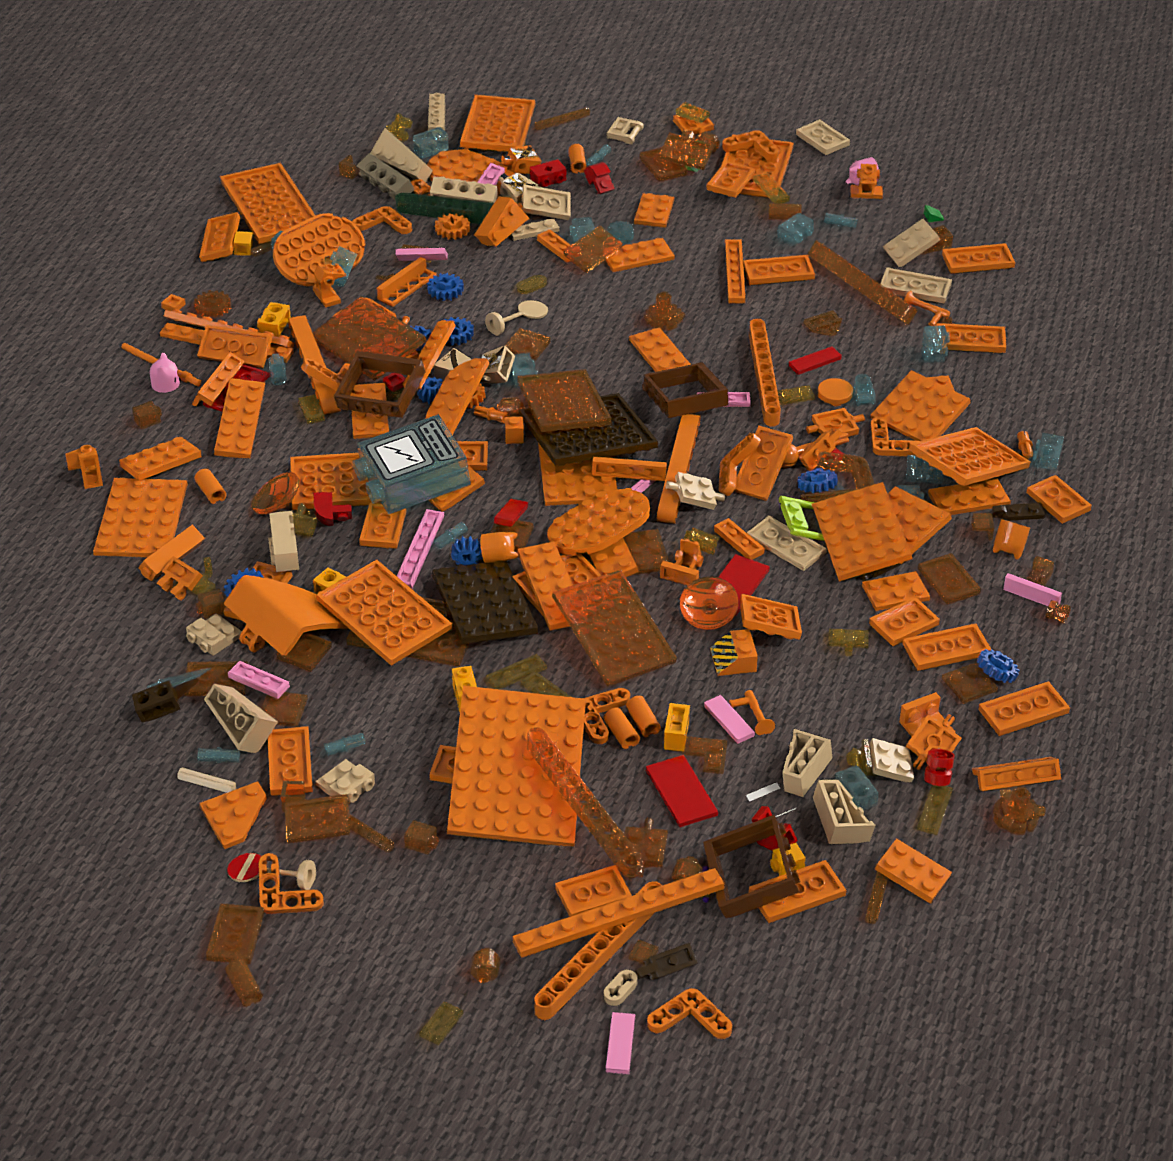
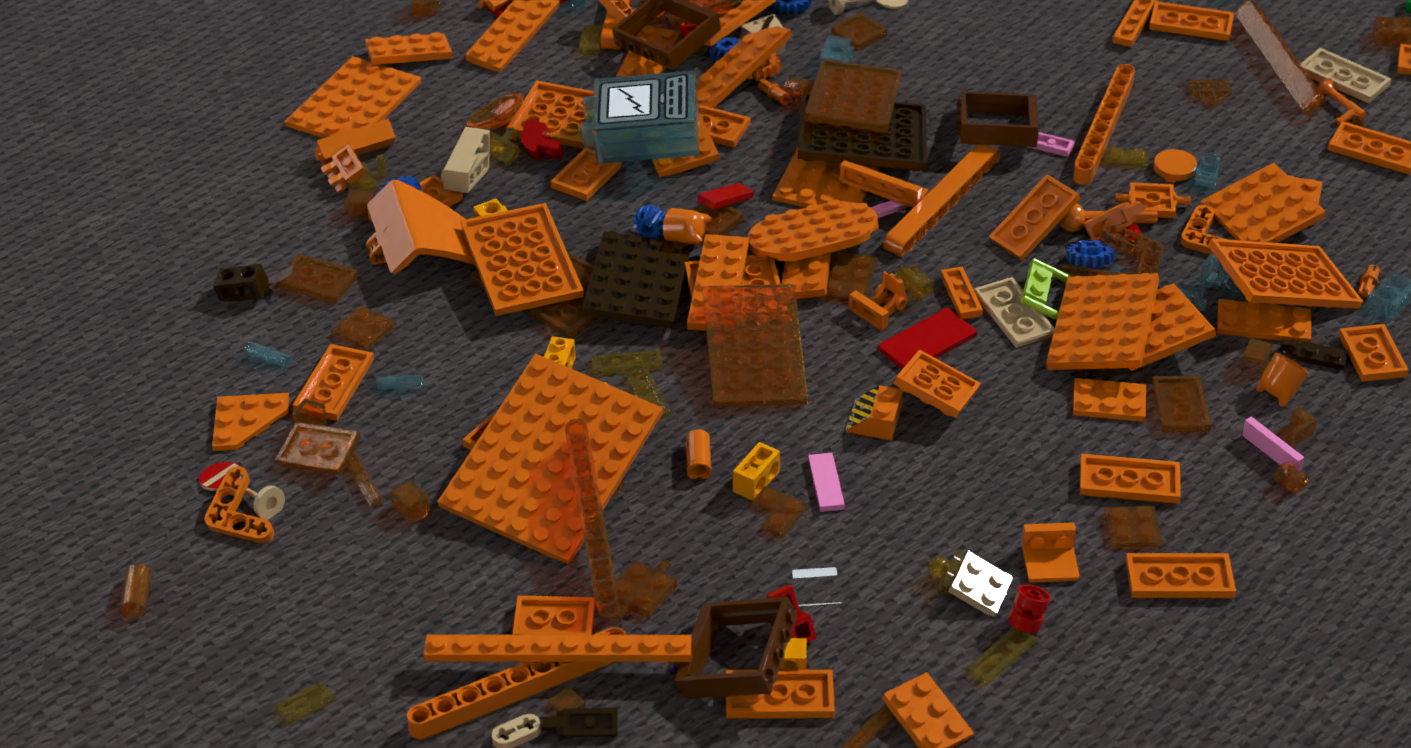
camera: 25 degrees right, 0 degrees up
orange tile [65,445,103,489] -> none
clear light blue bar [147,668,211,688] -> none
tan axle [177,768,236,793] -> none
tan plate [186,613,242,656] -> none
orange pin [194,469,226,504] -> none
tan wedge [204,684,278,753] -> none
clear orange plate [206,903,264,965] -> none
bright pink tile [228,661,290,699] -> none
clear orange plate [277,632,332,672] -> none
tan plate [316,759,375,806] -> none
bright pink tile [397,509,444,589] -> none
clear light blue axle [434,522,468,548] -> none
clear orange head [470,948,500,983] -> none
tan torso [481,346,515,384] -> none
orange brick [505,416,524,444] -> none
orange beam [583,688,630,744] -> none
orange pin [626,696,661,737] -> none
orange plate [629,327,691,372] -> none
clear orange piece [644,292,685,331] -> none
red tile [646,755,718,827] -> none
tan plate [665,472,725,510] -> none
clear orange head [671,856,703,882] -> none
clear orange dish [680,577,738,629] -> none
orange beam [719,433,761,496] -> none
orange piece [729,690,775,735] -> none
tan wedge [783,729,832,797] -> none
red tile [789,346,842,375] -> none
tan wedge [813,780,875,844] -> none
clear yellow plate [828,629,868,656] -> none
clear light blue brick [835,765,879,810] -> none
orange plate [869,597,940,646] -> none
tan plate [882,219,940,267] -> none
orange plate [905,714,962,770] -> none
clear light blue brick [921,325,950,363] -> none
orange fence [972,757,1061,791] -> none
blue gear [977,649,1020,683] -> none
clear orange piece [993,786,1046,835] -> none

